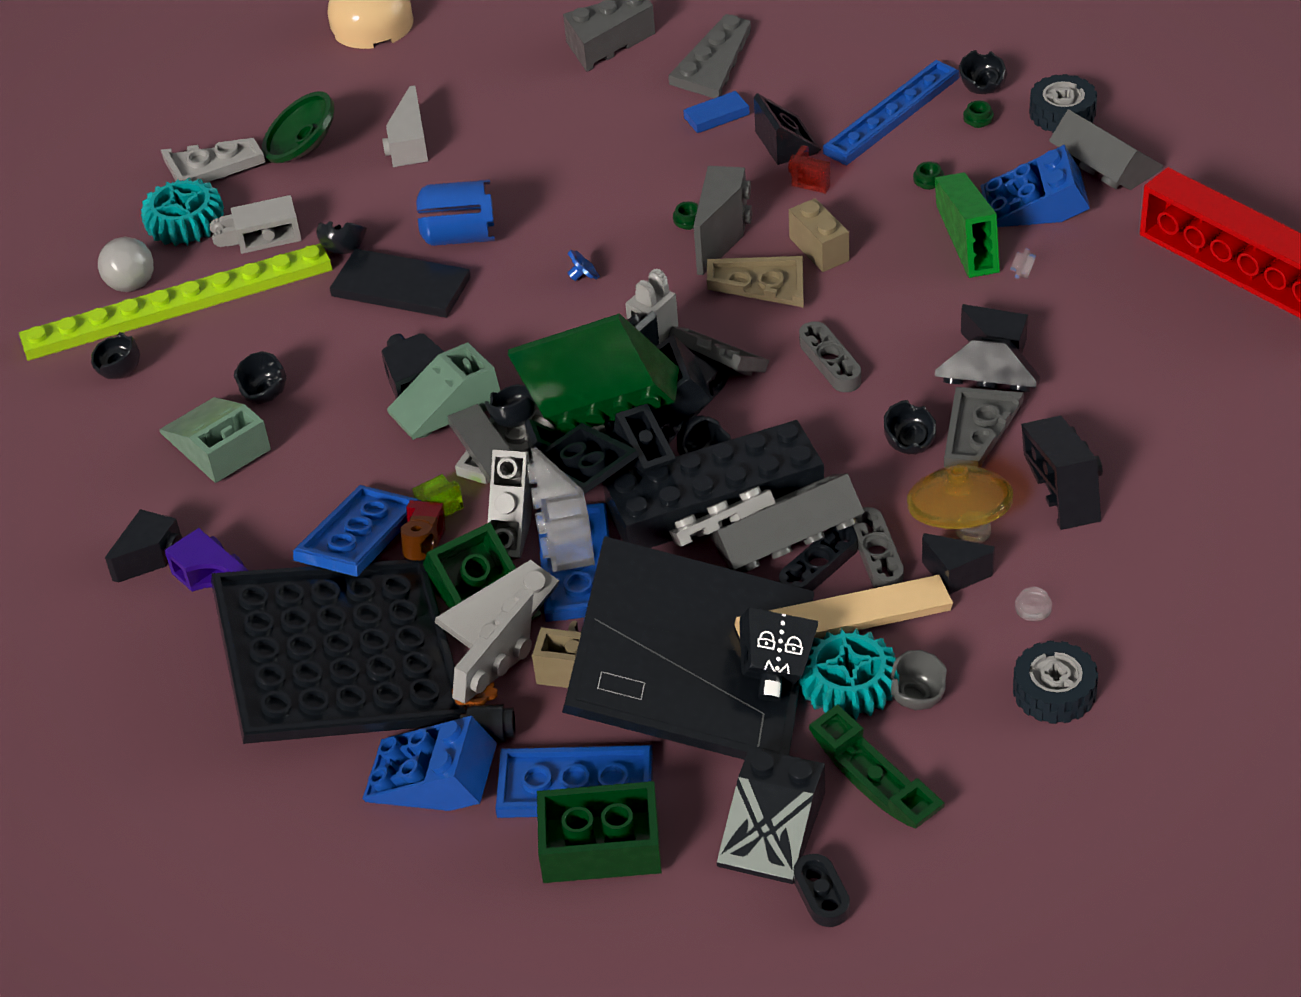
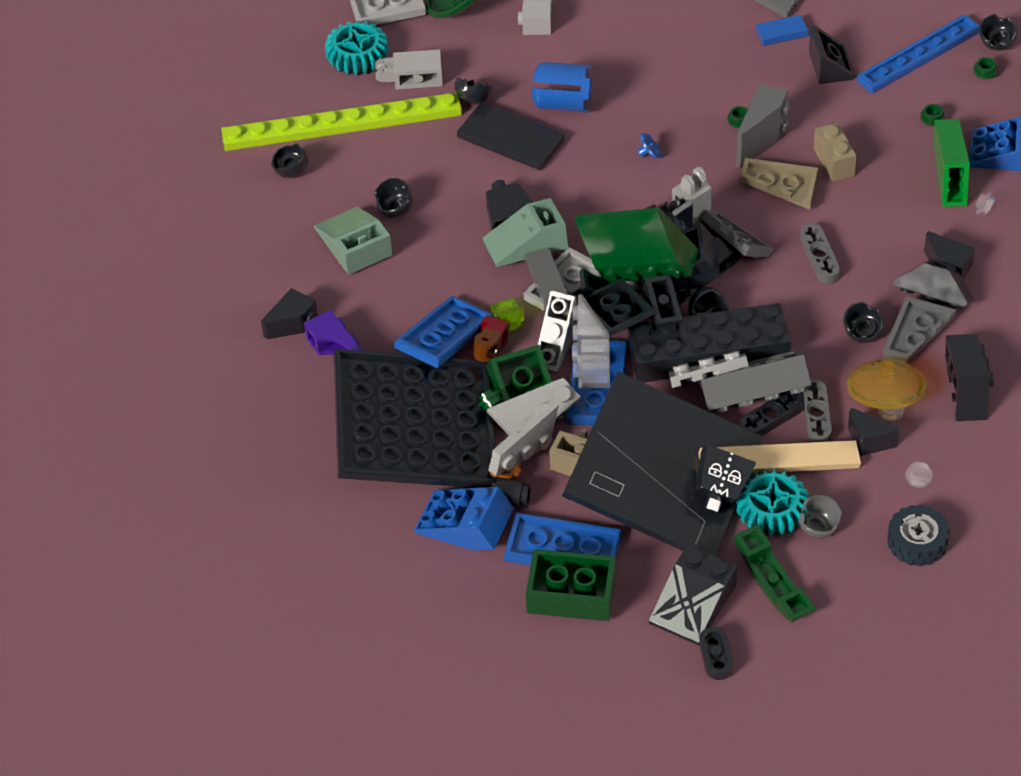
camera: 10 degrees right, 5 degrees up
light grey piece [98,236,154,292] -> none
black hair [485,384,537,428] -> none
clear red bracket [788,145,830,194] -> none
none -> dark green plate [478,388,503,412]

